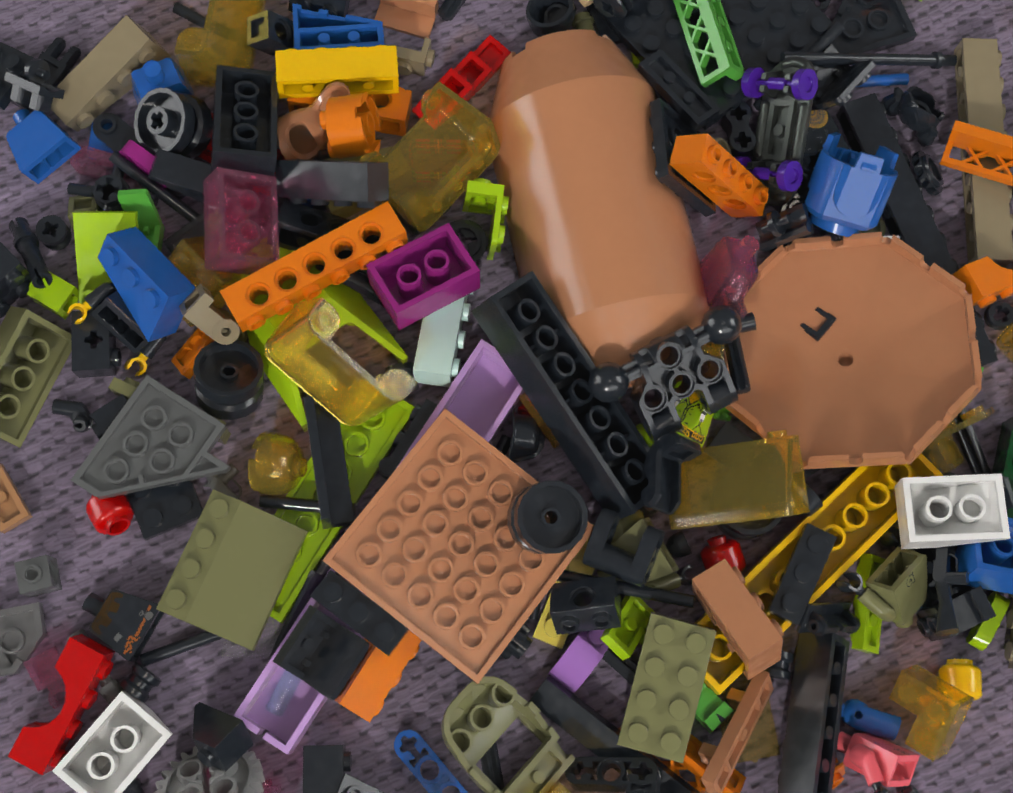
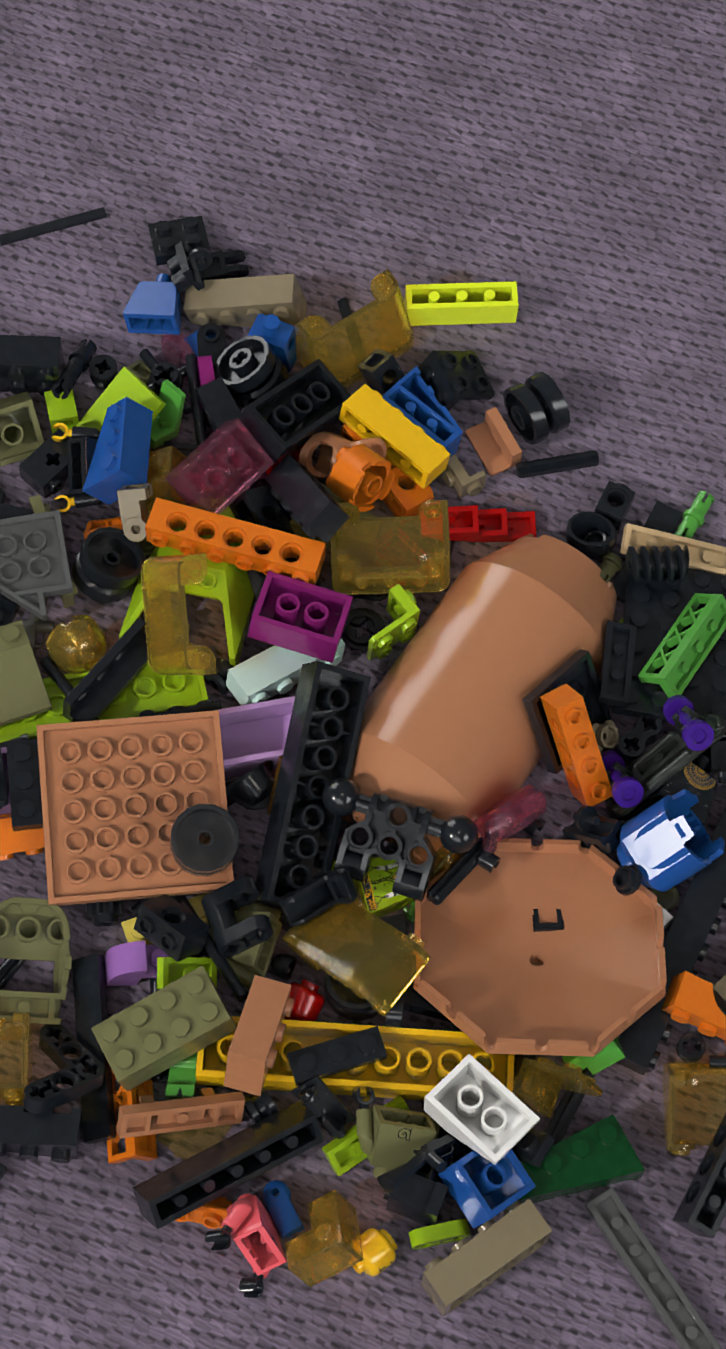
camera: 50 degrees right, 10 degrees down
none -> black plate [613,865,642,896]

